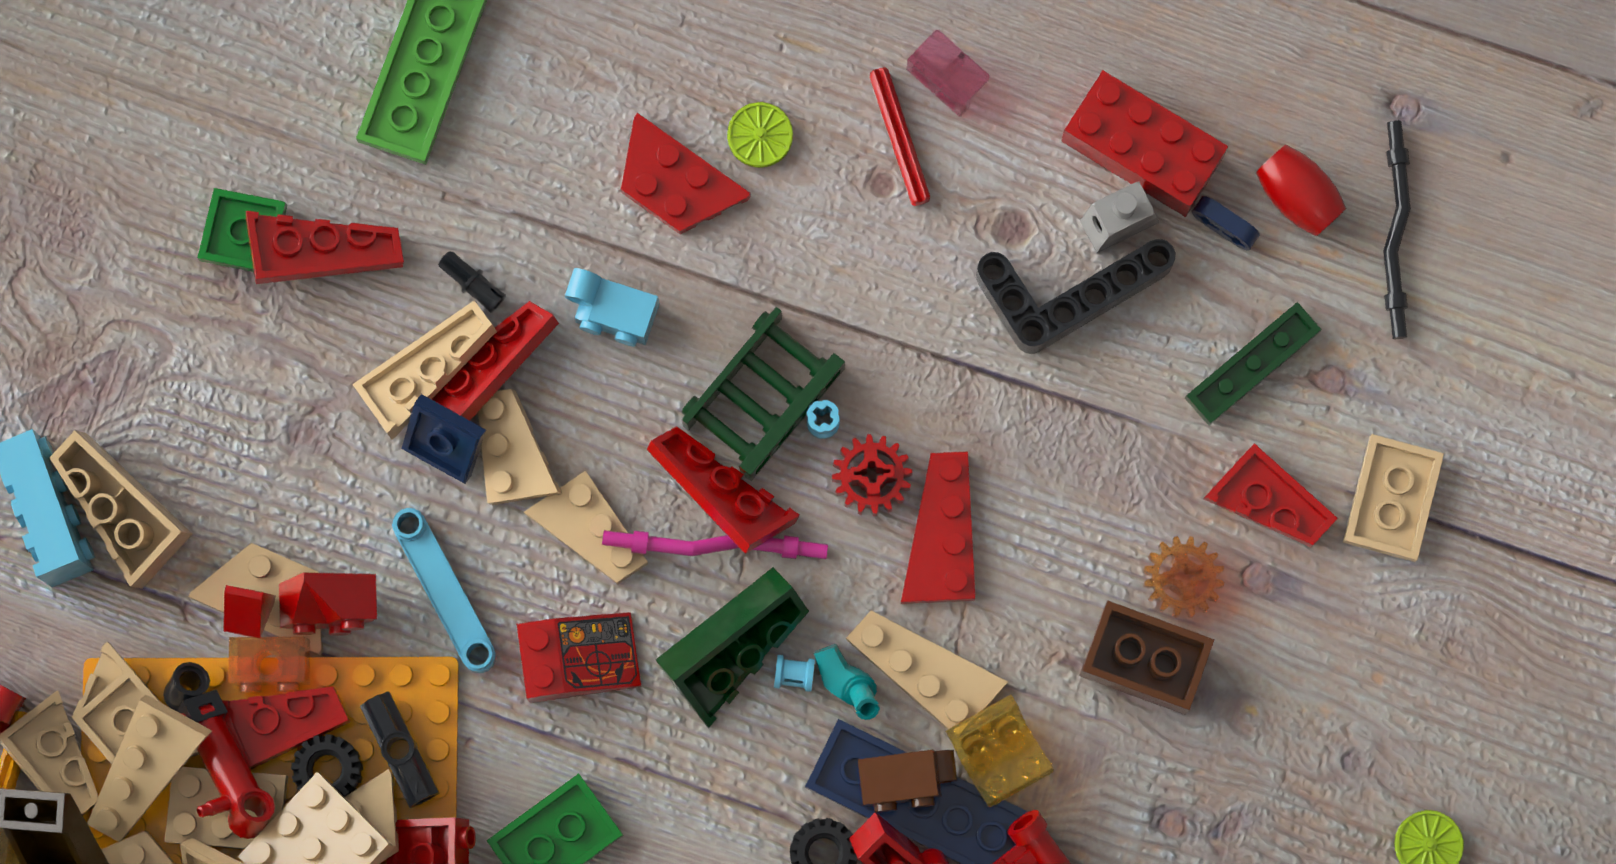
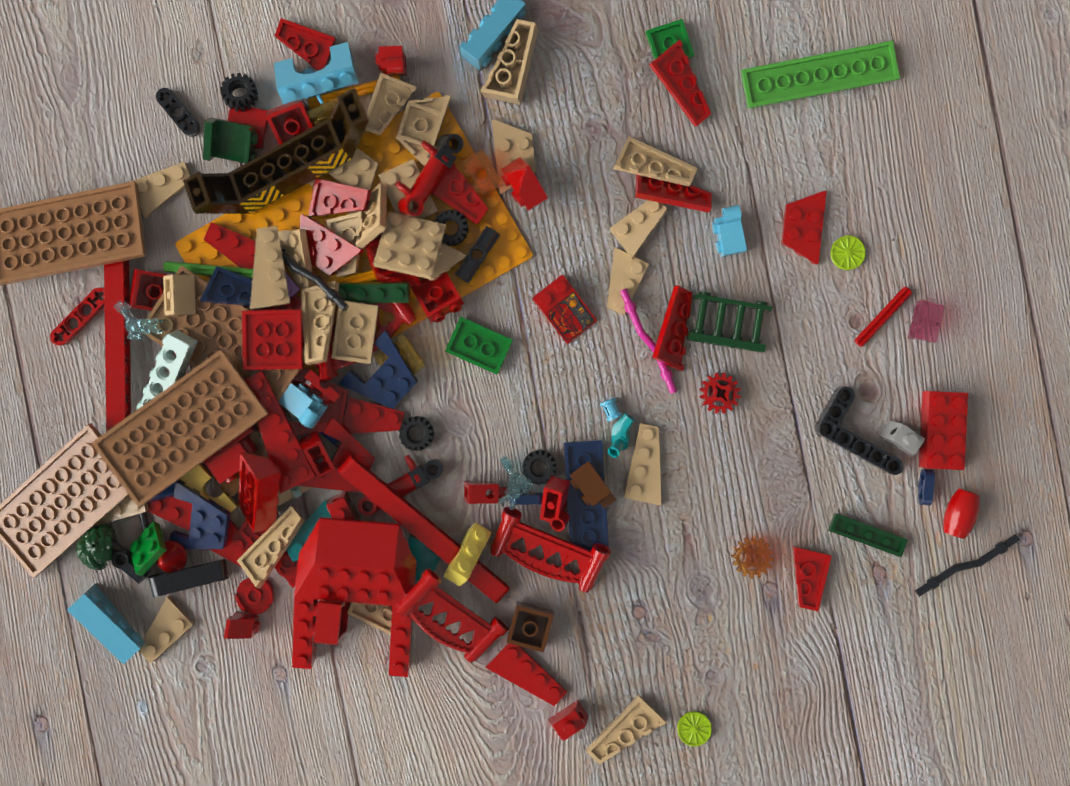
camera: 60 degrees right, 10 degrees up
tan wing [87,695,212,842] -> none
red slope [223,585,276,638] -> none
medium azure piece [392,508,496,673] -> none
dark blue tile [401,394,486,484] -> none
black axle [438,251,506,313] -> none
dark green wedge [656,567,809,729] -> none
medium azure bush [807,400,840,439] -> none
red wing [900,451,976,604] -> none
clear yellow bracket [945,695,1054,807] -> none
reddish brown brick [1079,600,1215,715] -> none
tan plate [1343,434,1444,562] -> none

